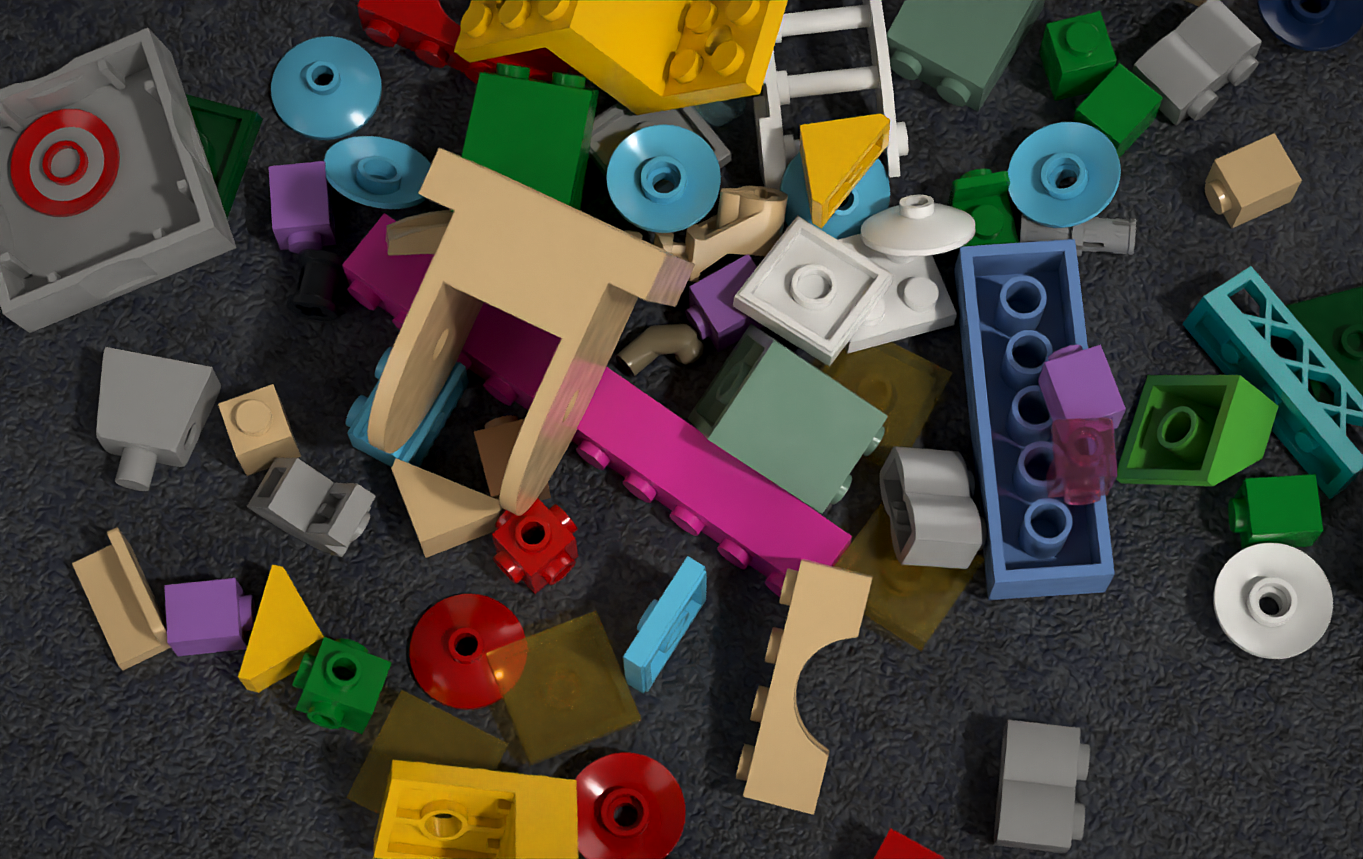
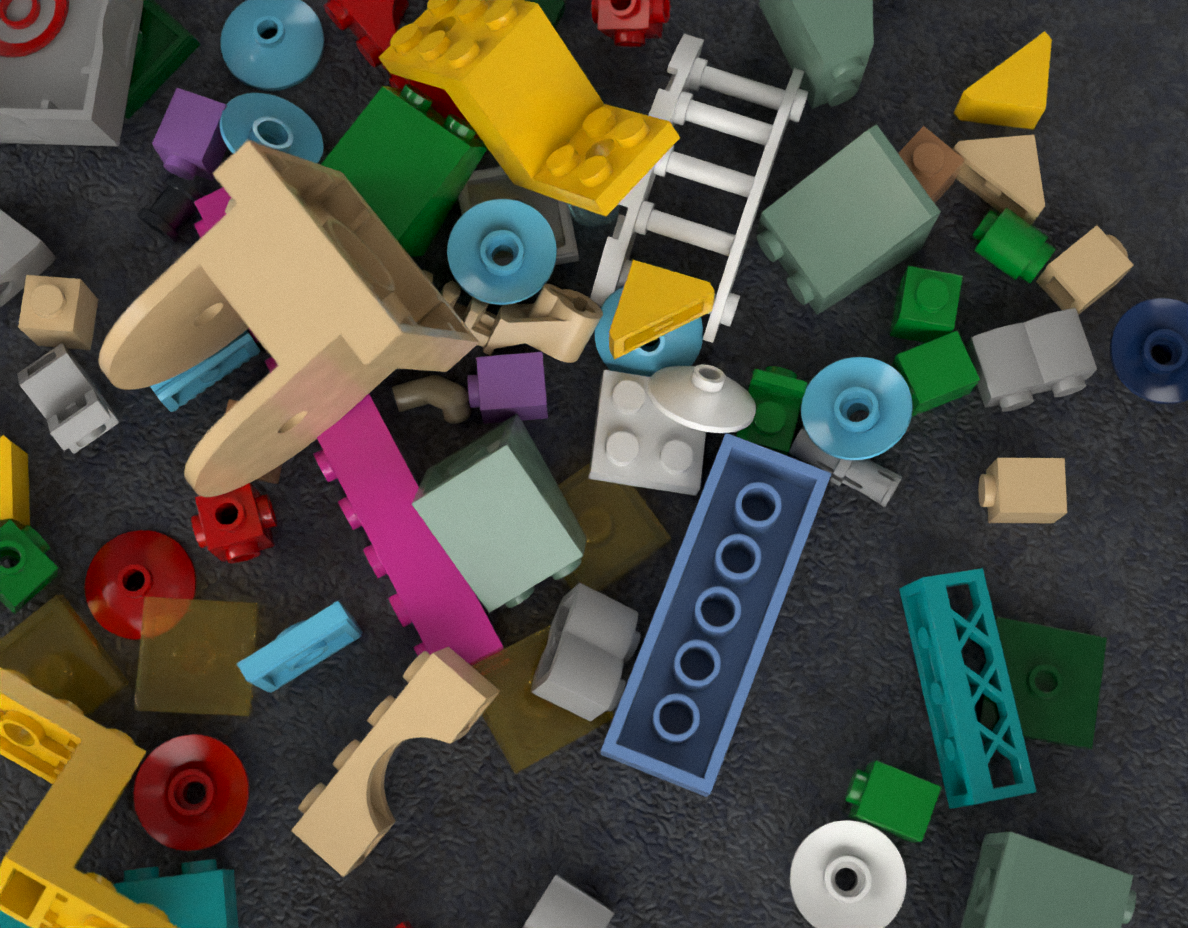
camera: 25 degrees right, 5 degrees up
tan slope [391,458,505,558] -> none
white tile [733,215,894,367] -> none
medium lavender brick [1038,344,1126,445] -> none
clear pink bracket [1046,418,1118,505] -> none
bright green slope [1114,375,1279,486] -> none

